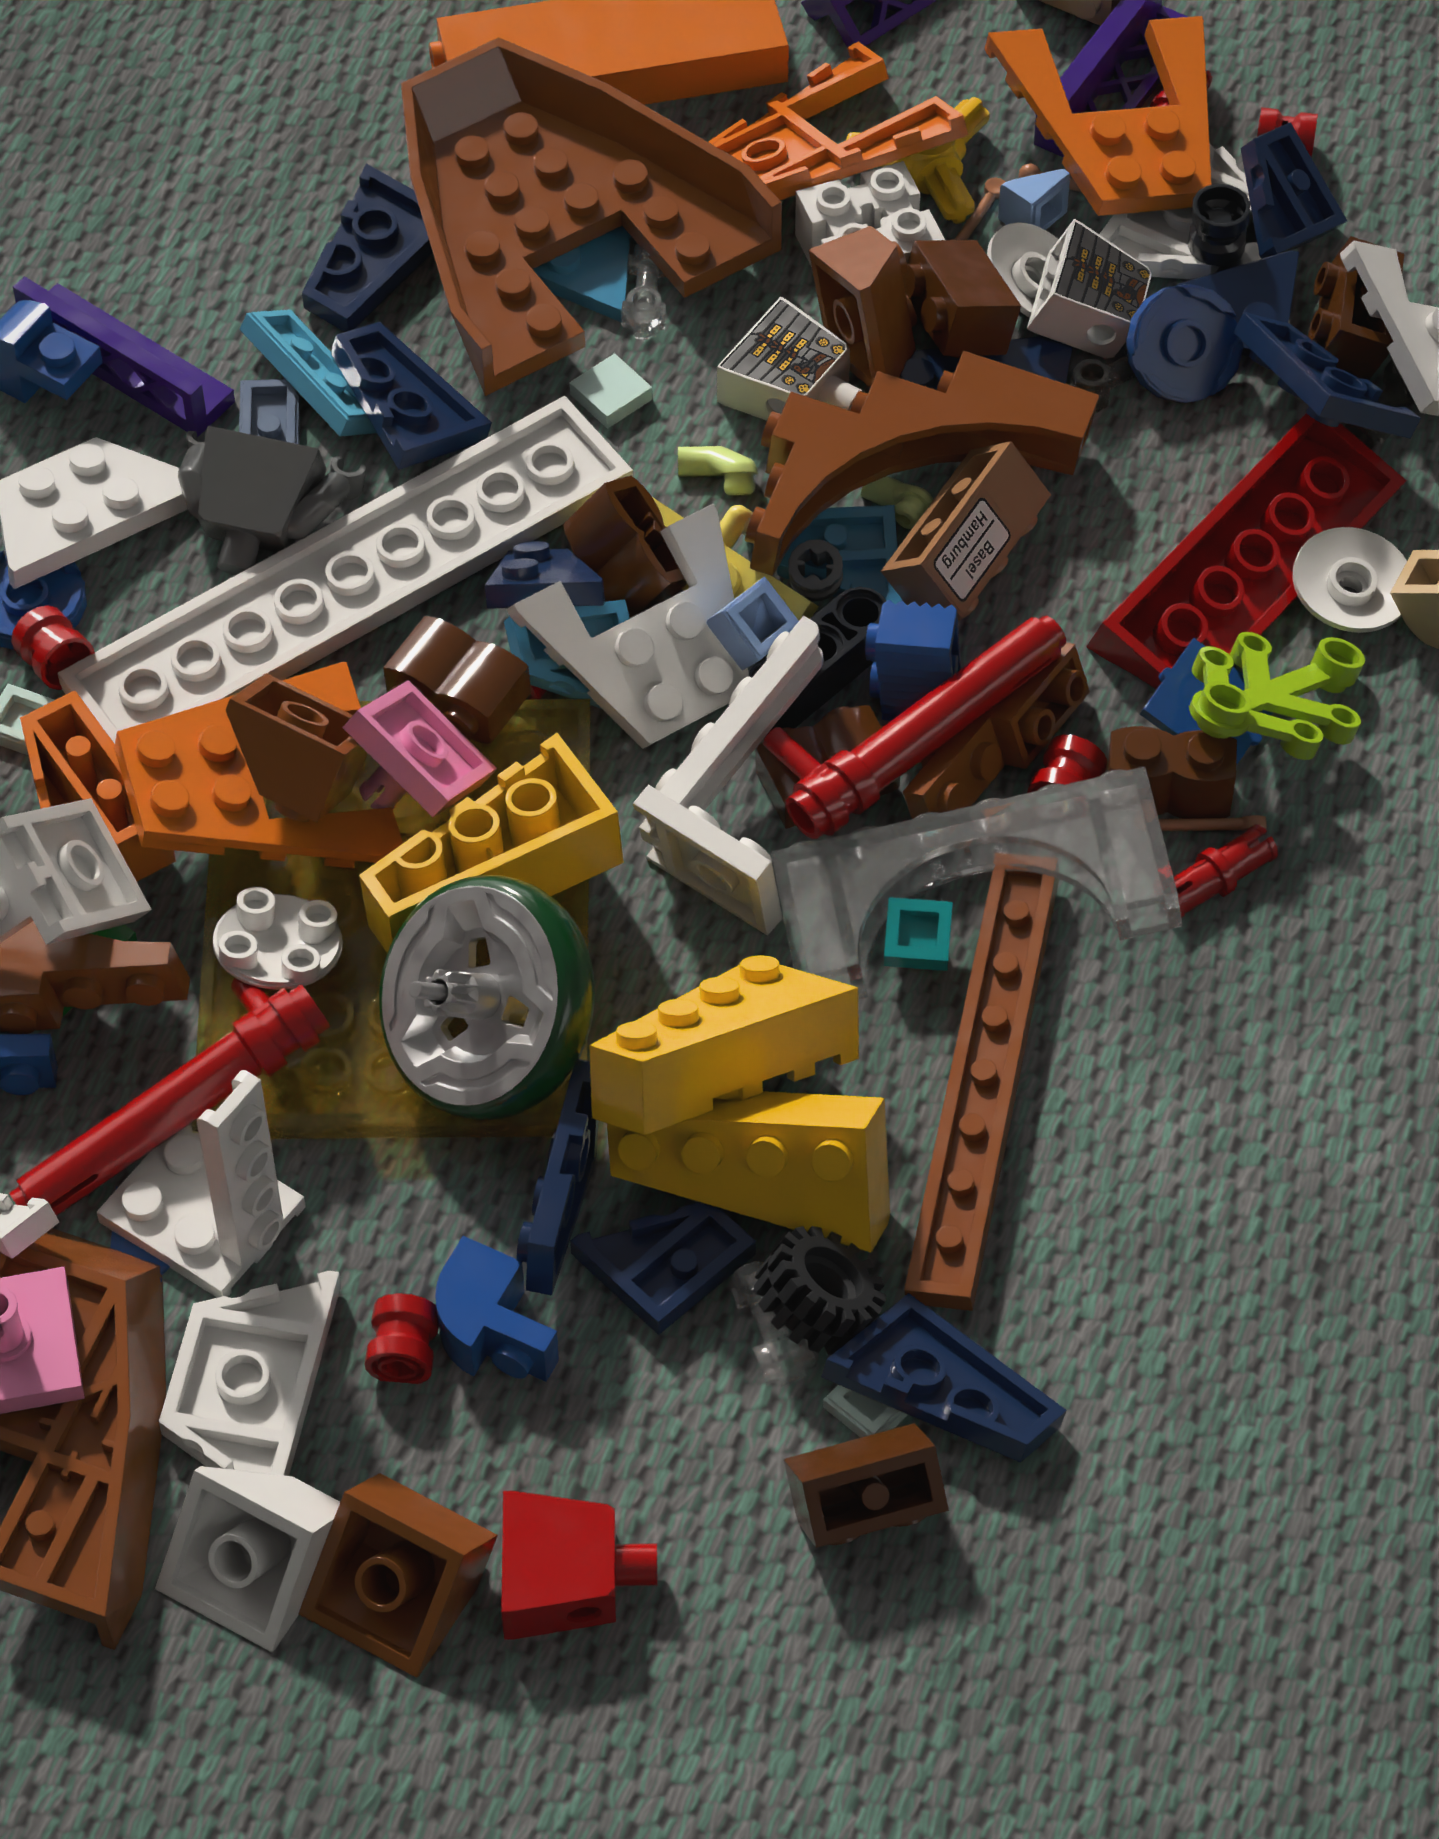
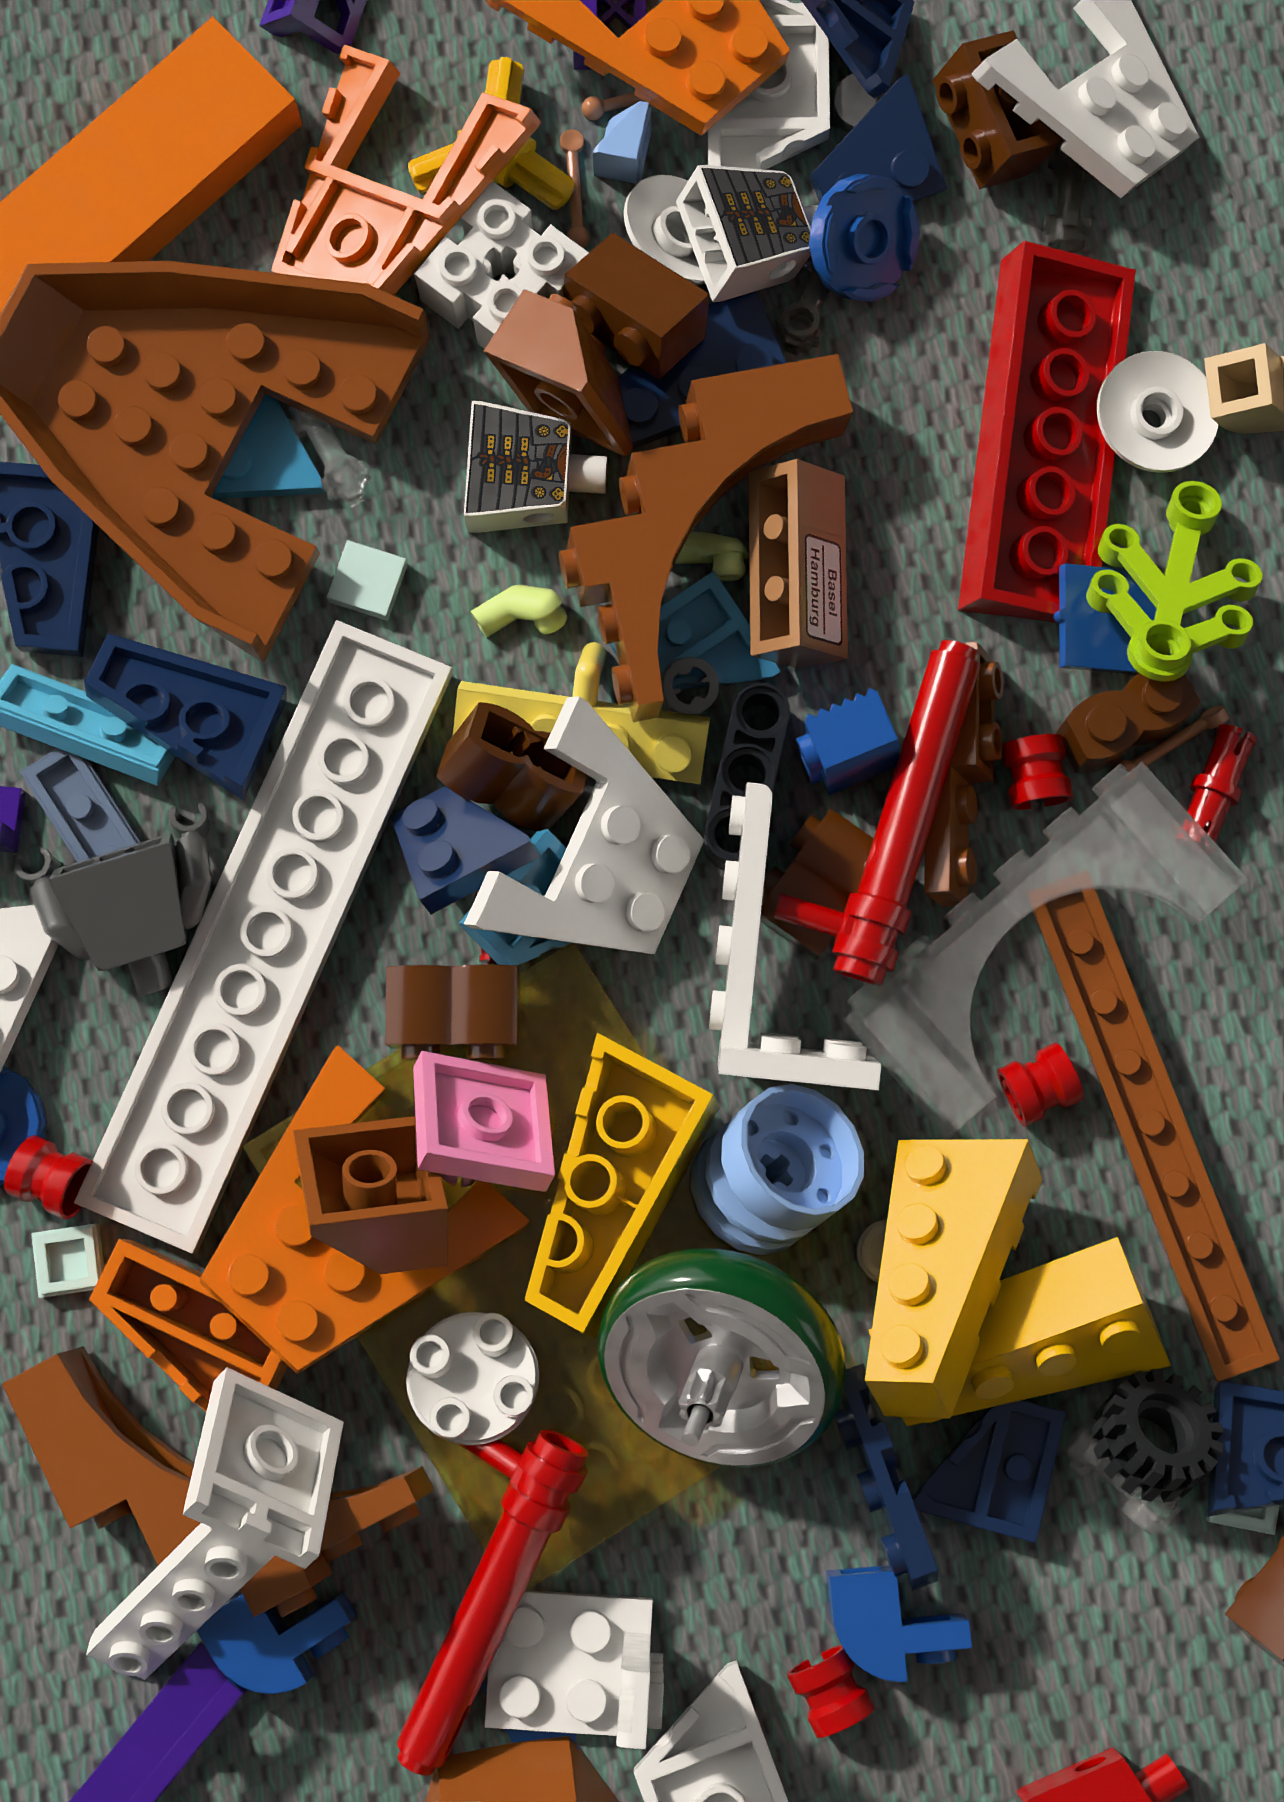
camera: 30 degrees left, 25 degrees up
light blue slope [706,577,799,670] -> none
teal tile [884,897,953,971] -> none
black wheel [1188,183,1250,266] -> none
dark blue wing [1233,312,1421,439] -> none
none -> light blue wheel [690,1084,864,1255]
none -> red wheel [997,1042,1084,1127]

